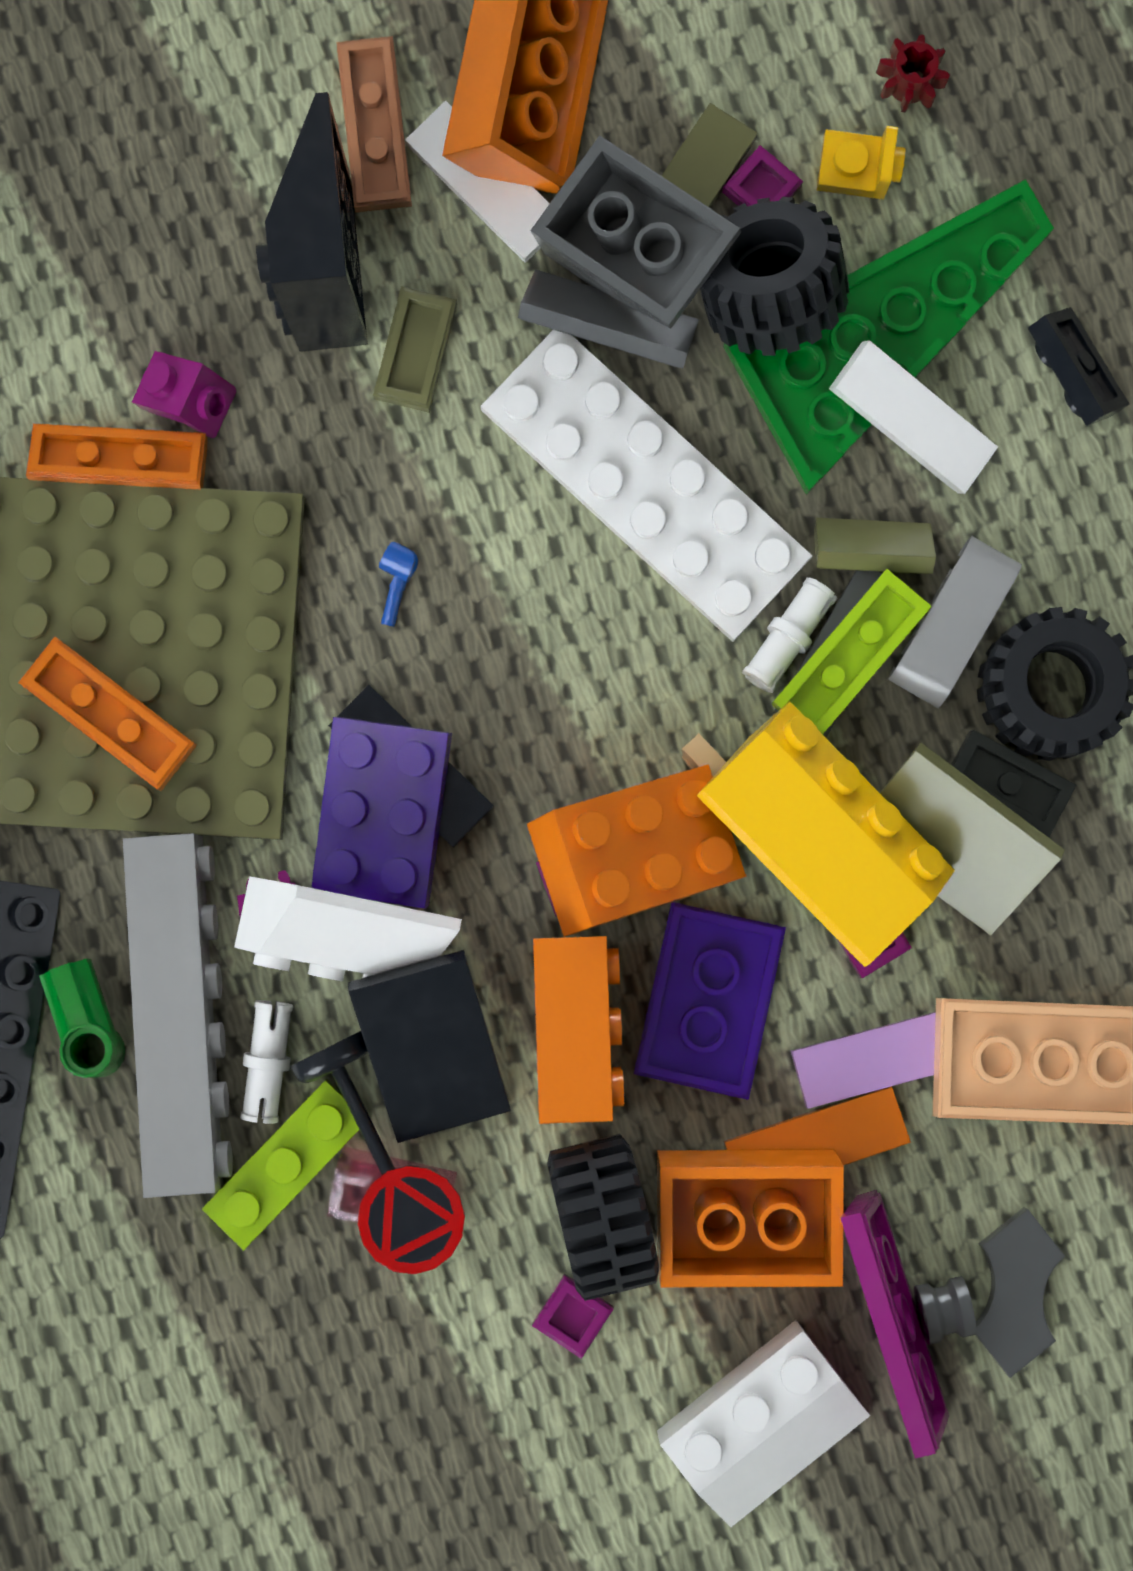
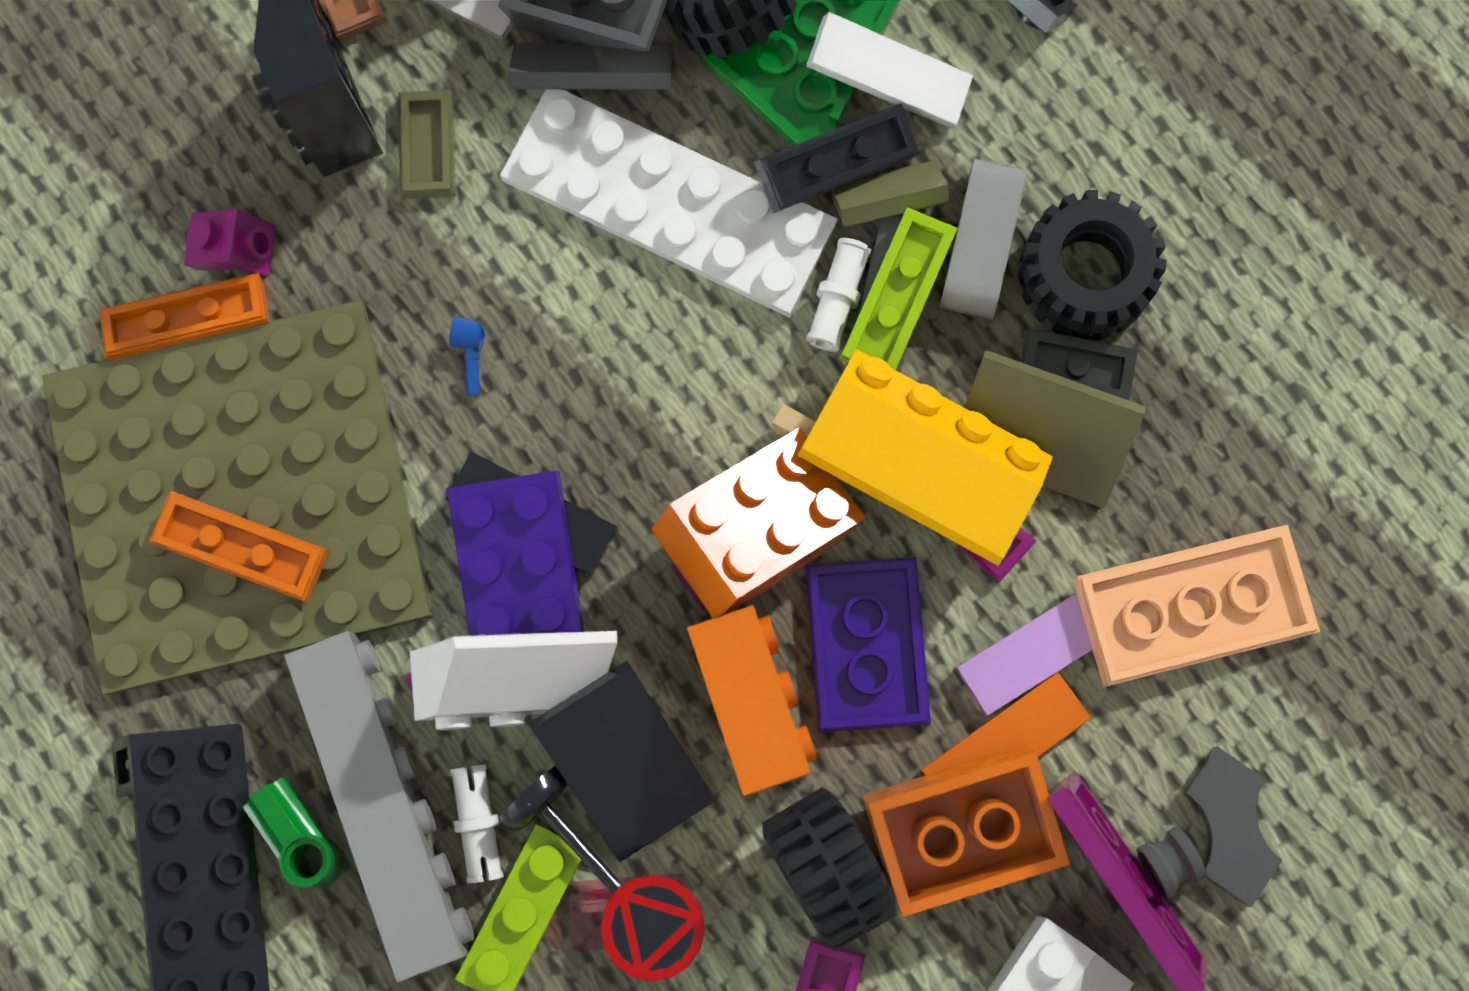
camera: 10 degrees left, 5 degrees down
none -> black tile [754,103,920,213]

